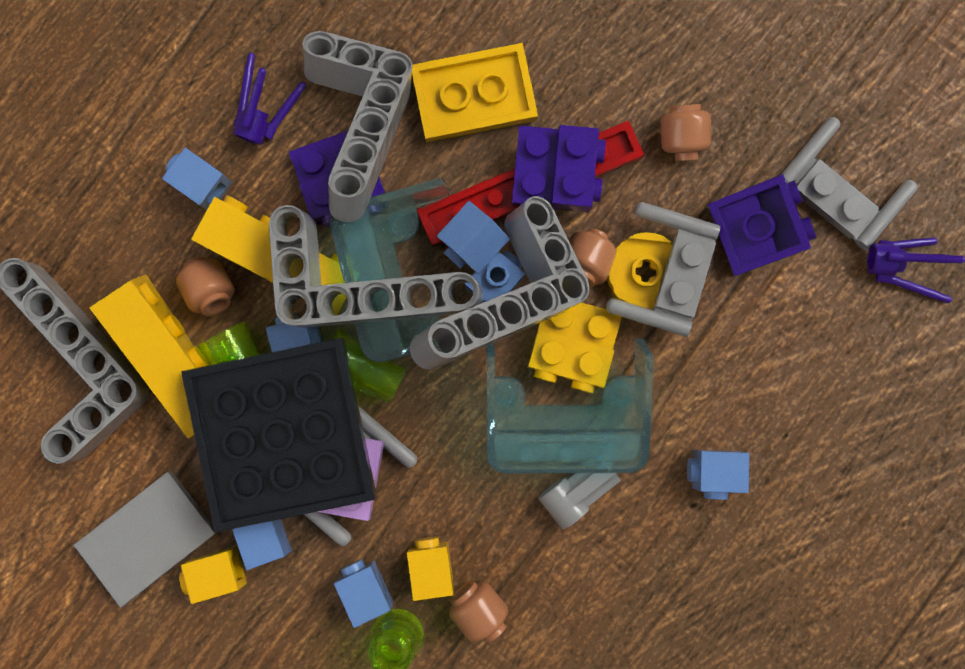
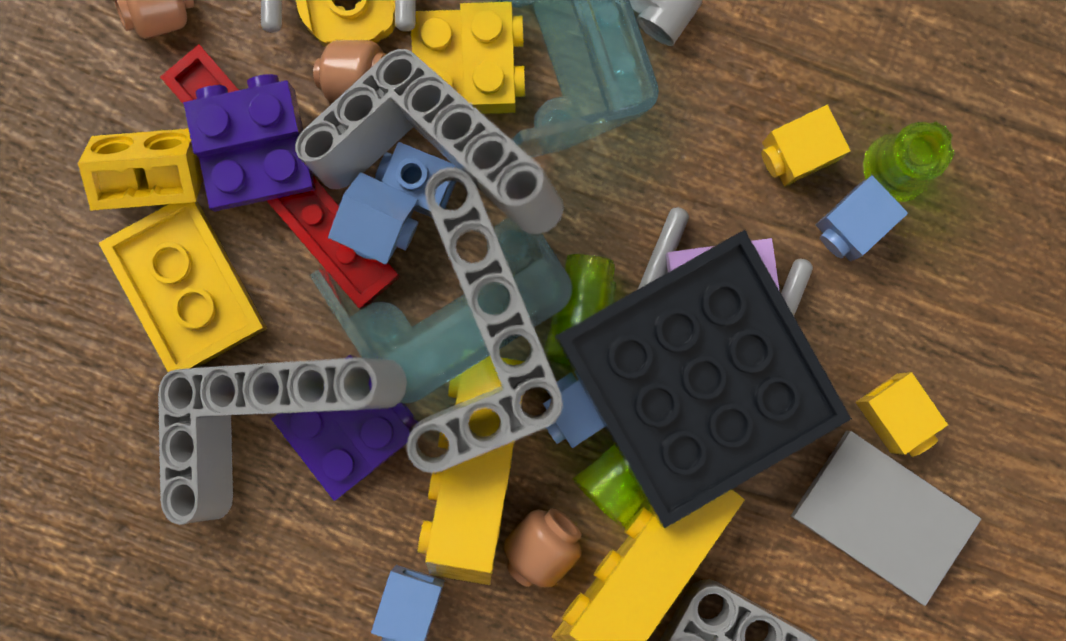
camera: 105 degrees left, 0 degrees up
dark purple plant [232,53,306,146] -> none
medium blue brick [232,519,292,571] -> none
nougat head [449,580,508,642] -> none
none -> yellow brick [78,128,203,211]

